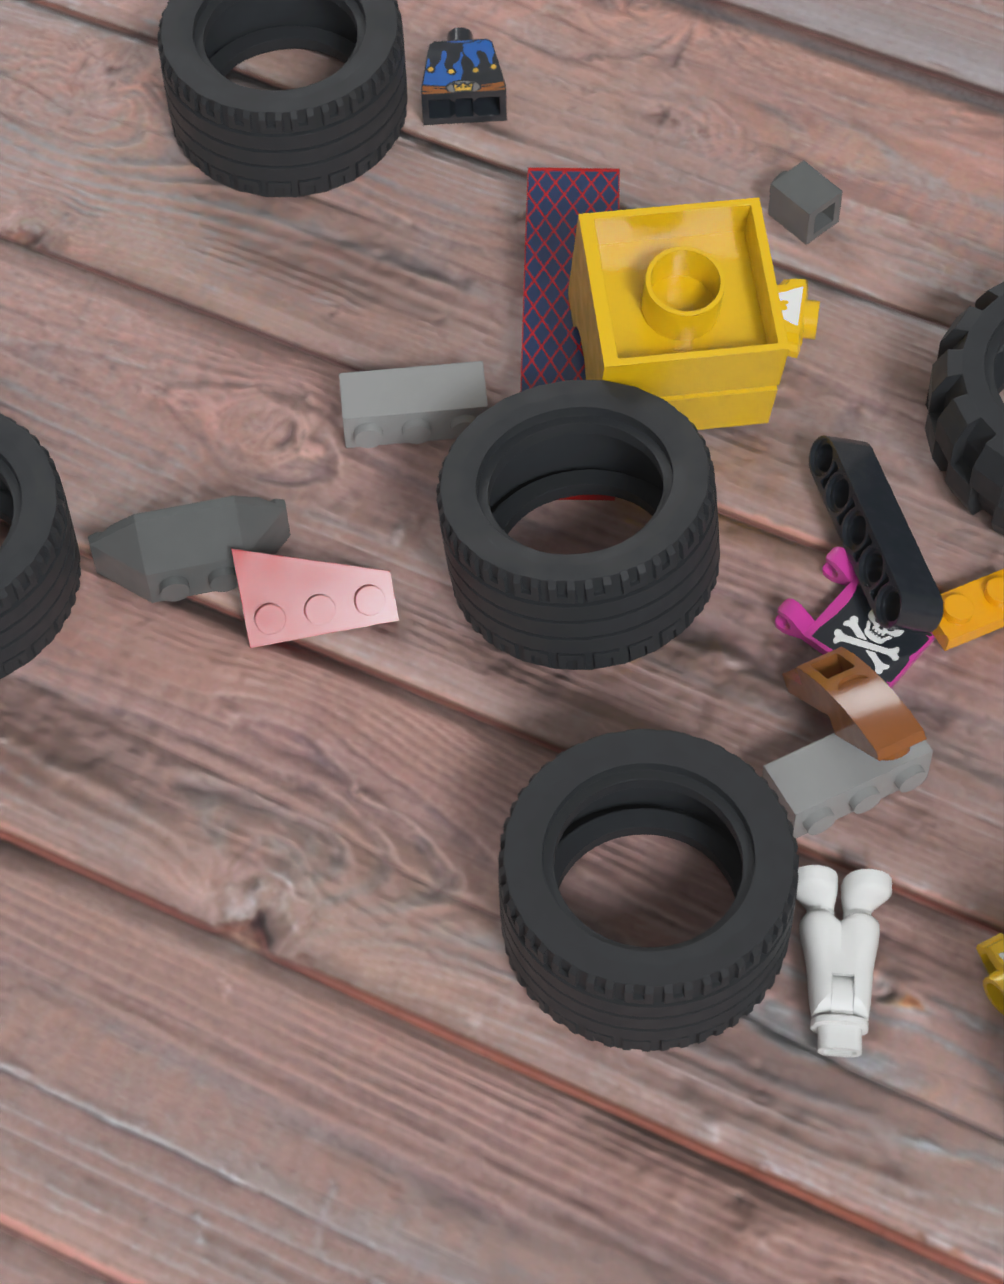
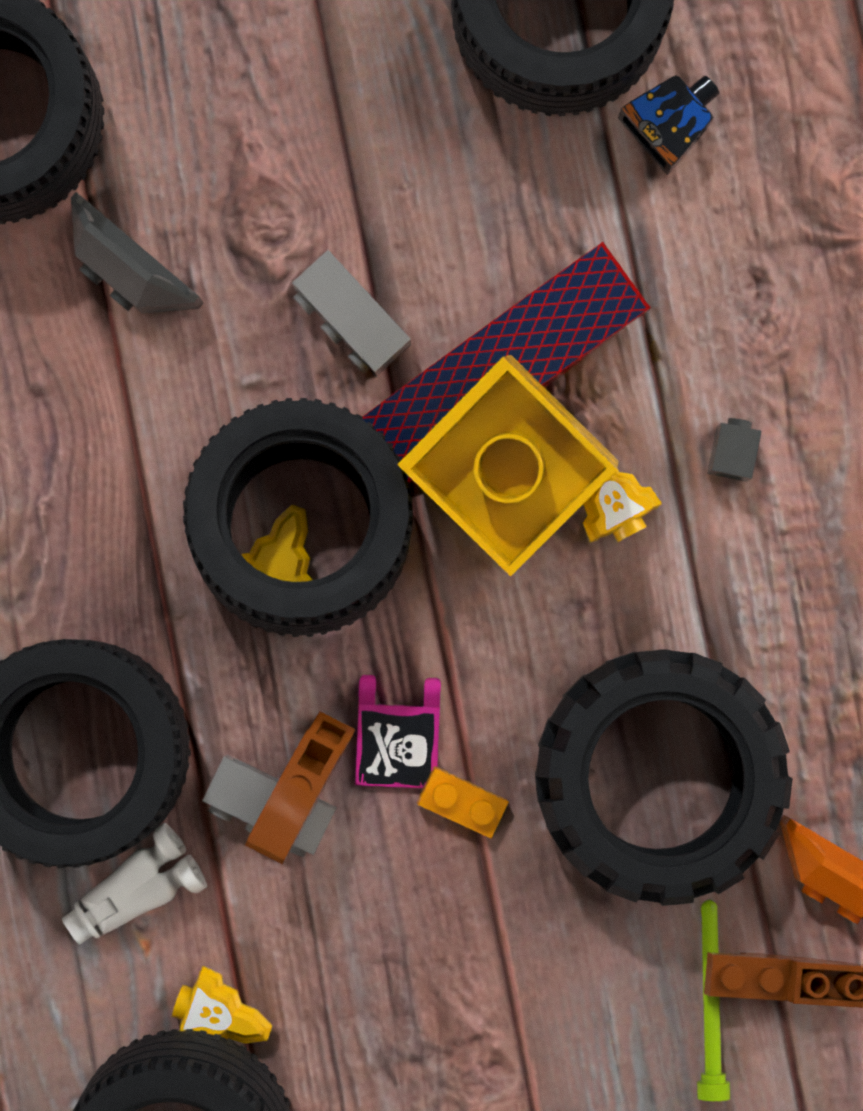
camera: 55 degrees right, 30 degrees up
wing [231,548,399,648] -> none
black beam [809,435,943,633] -> none

